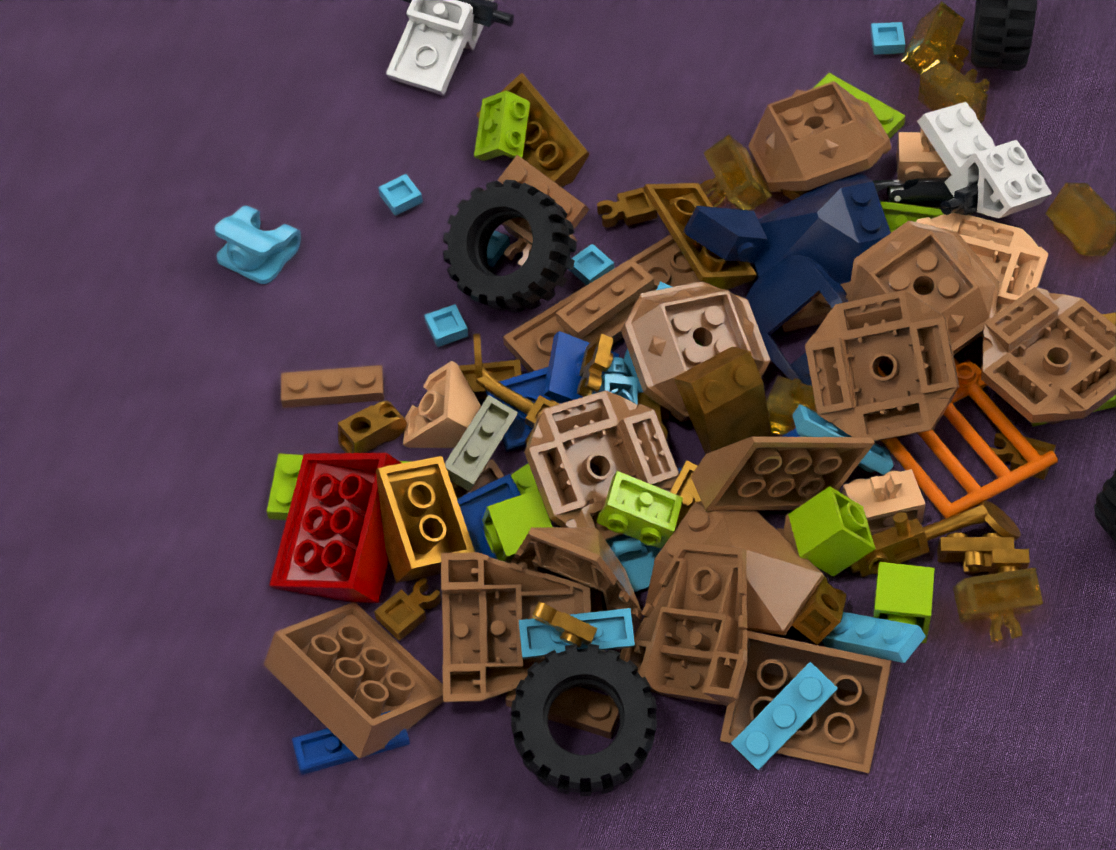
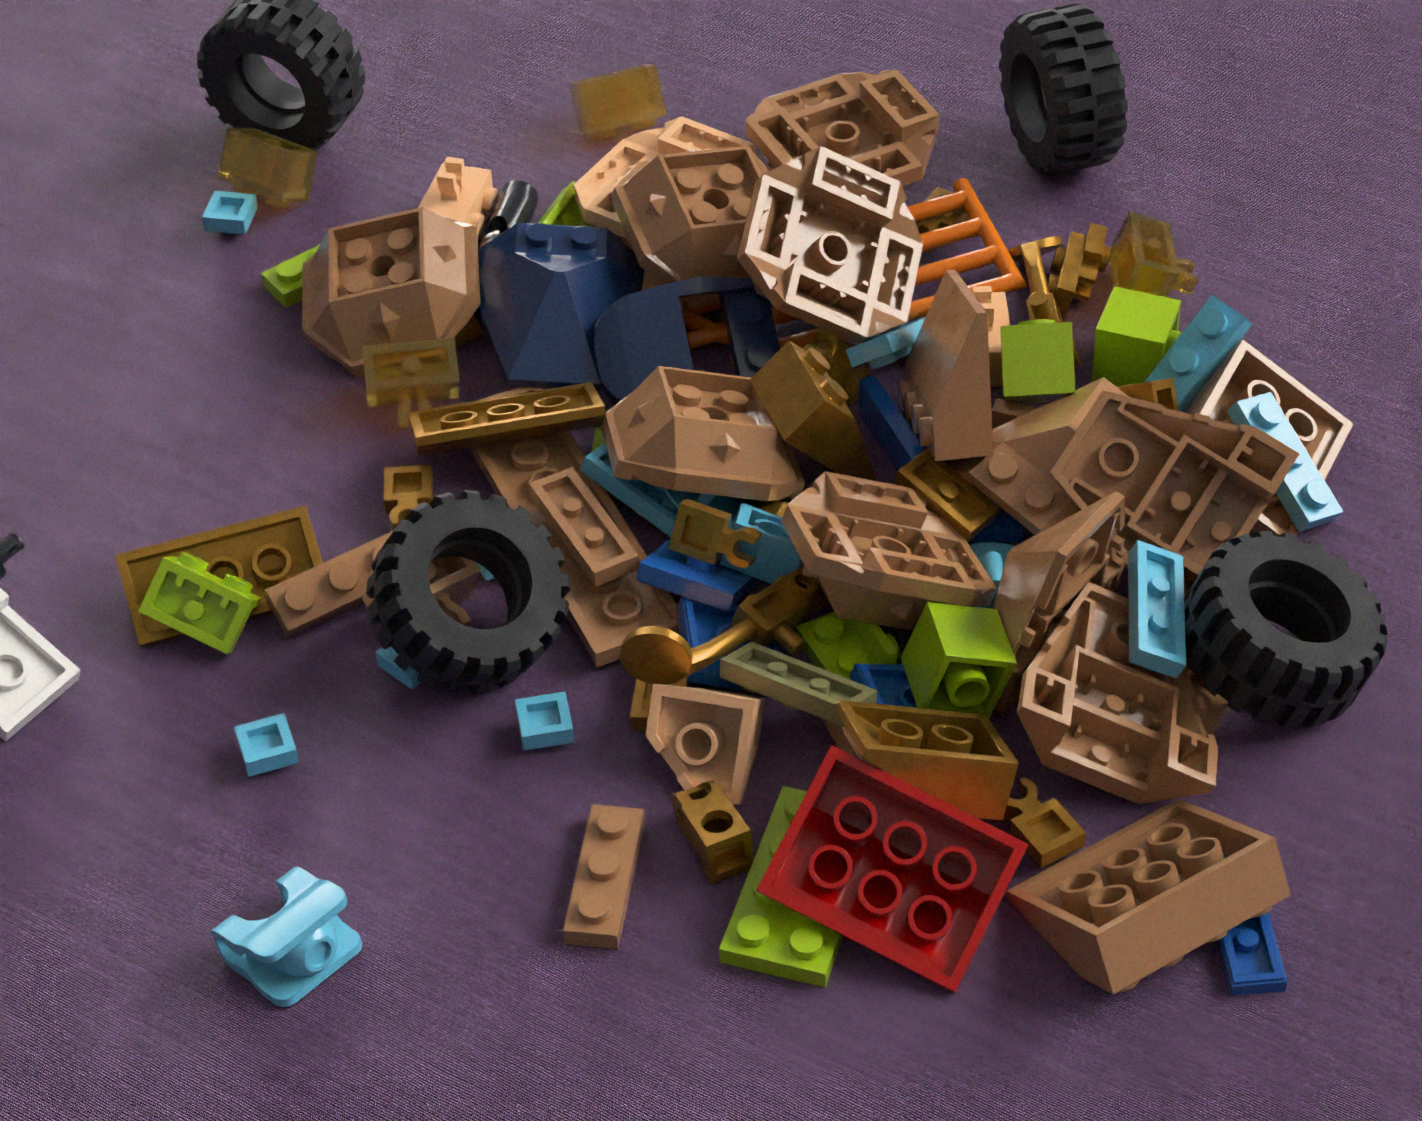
camera: 80 degrees left, 10 degrees down
pearl gold plate [532,601,598,648] -> none
lime bracket [596,471,683,549] -> none
dark blue slope [684,206,767,263] -> none
white piece [917,102,1052,218] -> none
clear yellow brick [918,59,990,123] -> none

